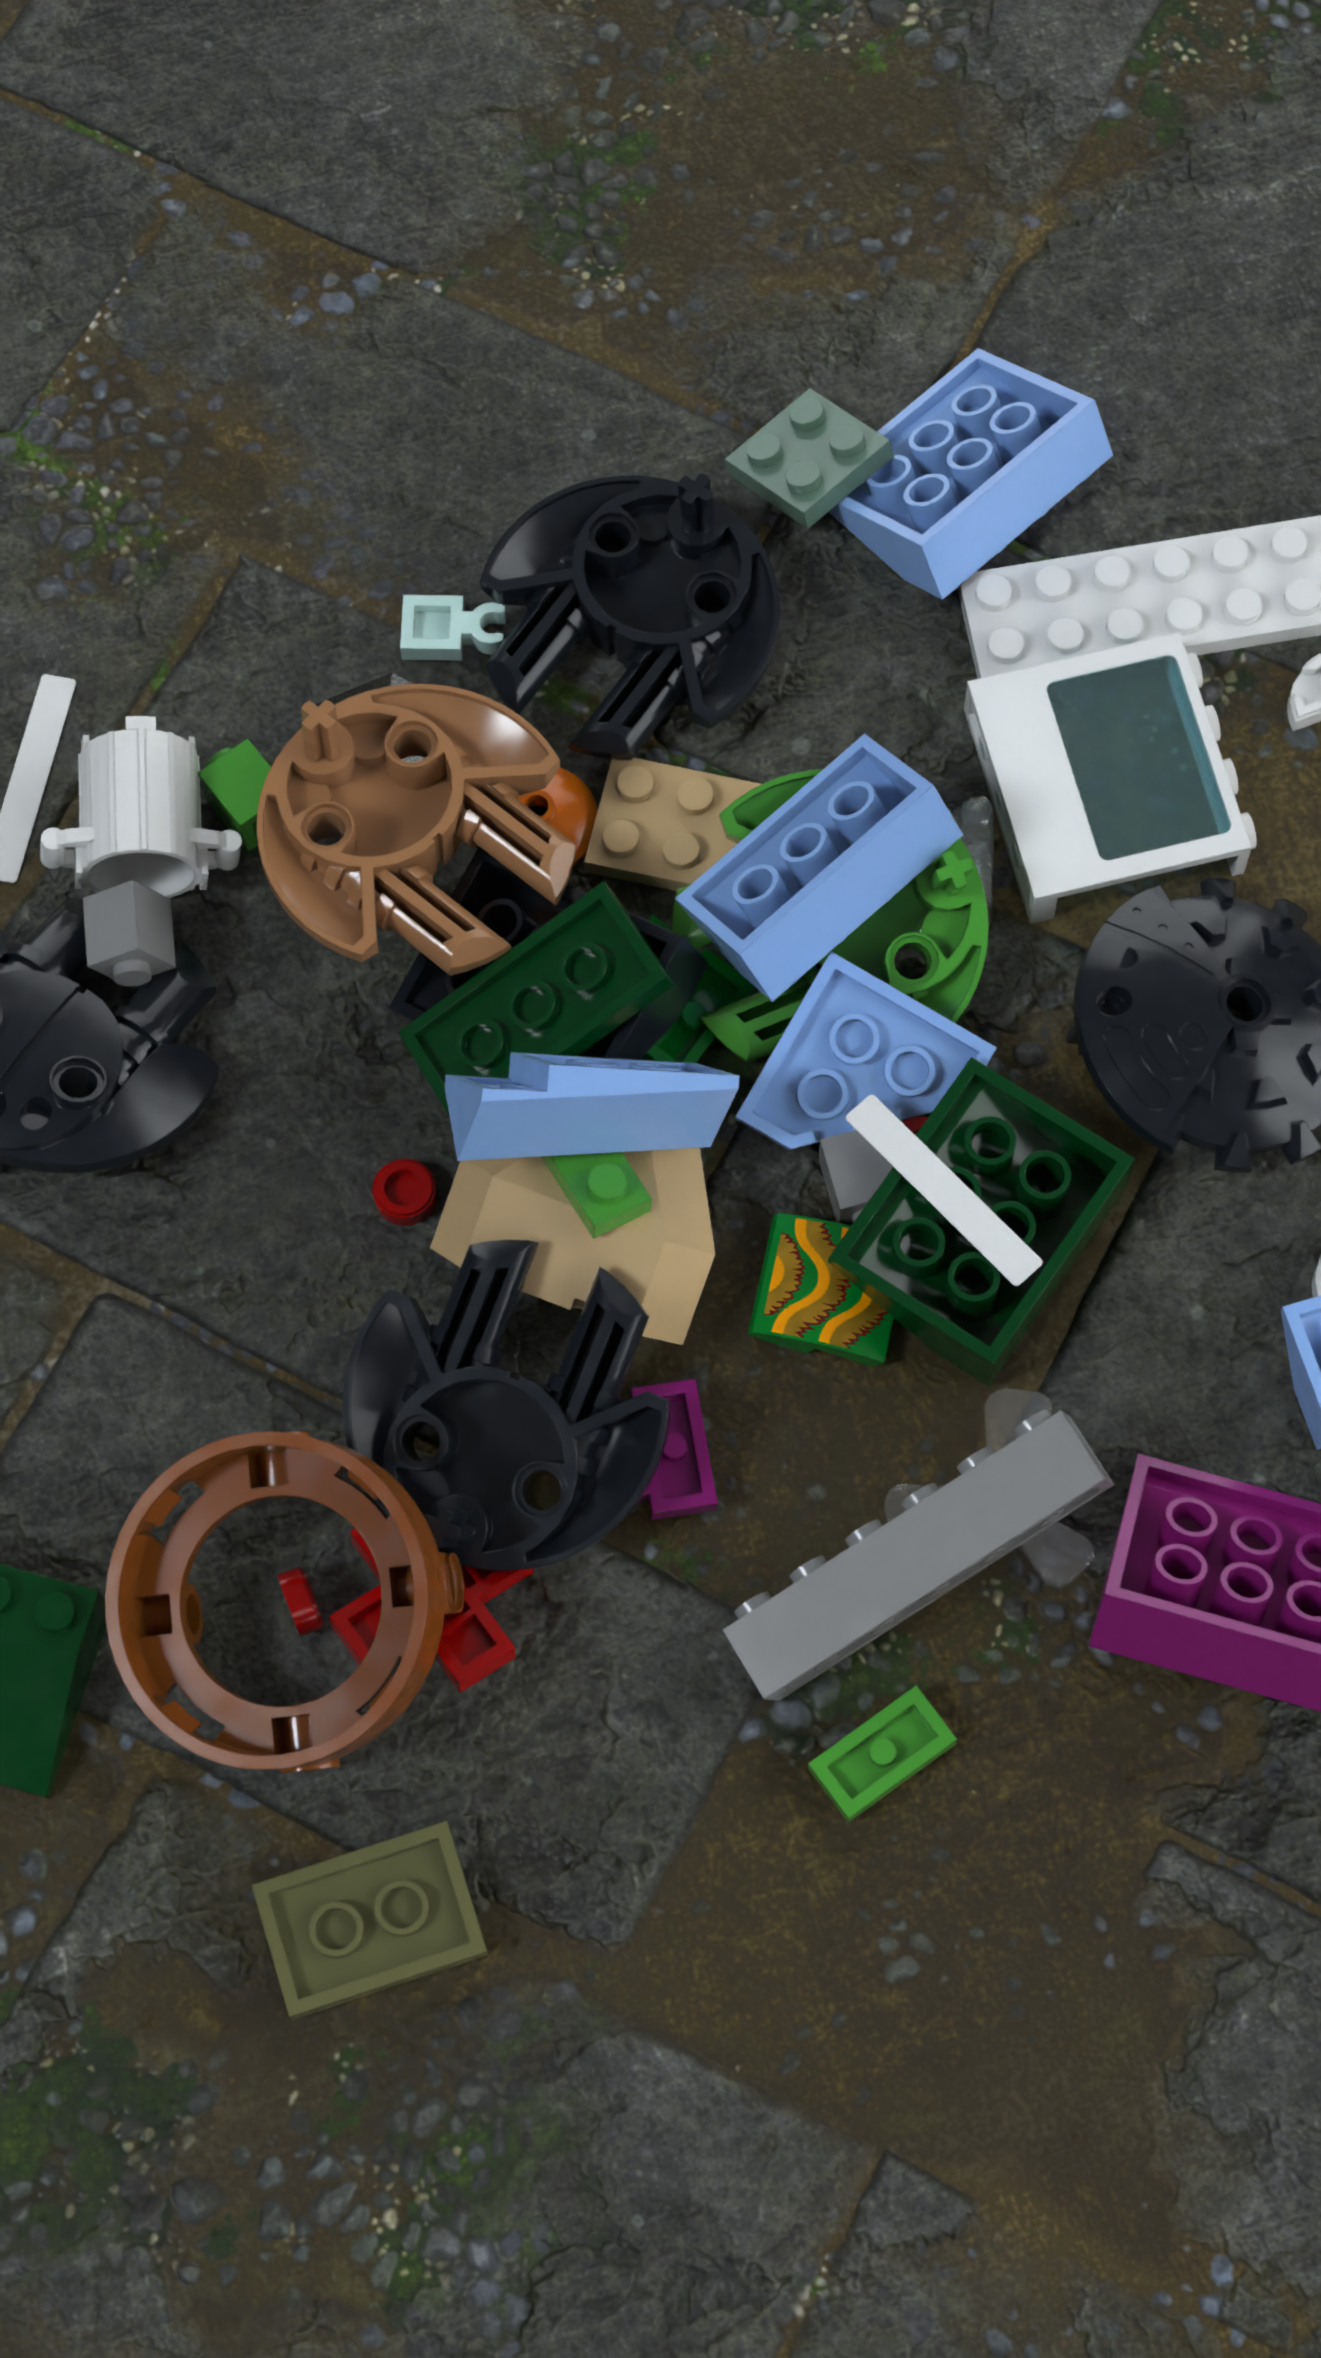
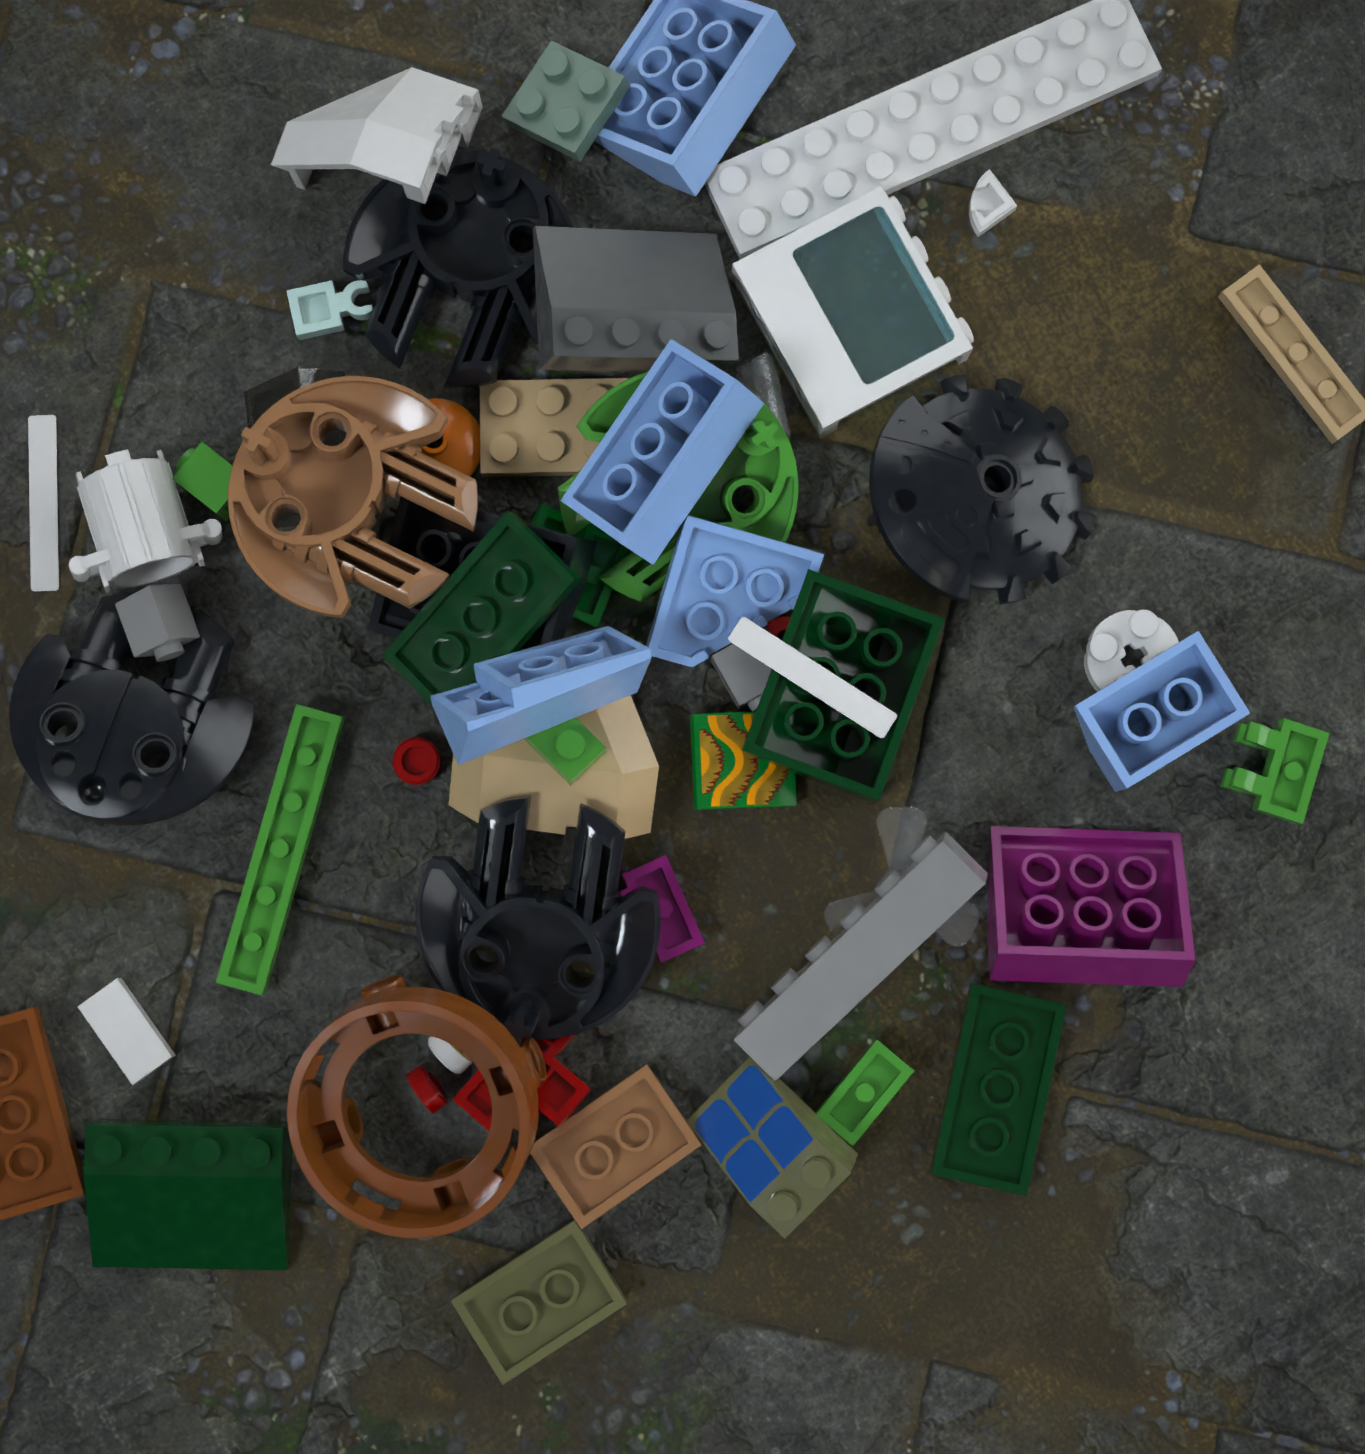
camera: 20 degrees left, 15 degrees up
none -> bright green plate [216,704,345,996]
none -> white panel [271,67,482,204]
none -> white tile [428,1036,473,1074]
none -> medium nougat plate [530,1063,702,1229]
none -> dark grey slope [533,226,739,372]
none -> slope [687,1056,858,1239]
none -> dark green plate [929,983,1067,1196]

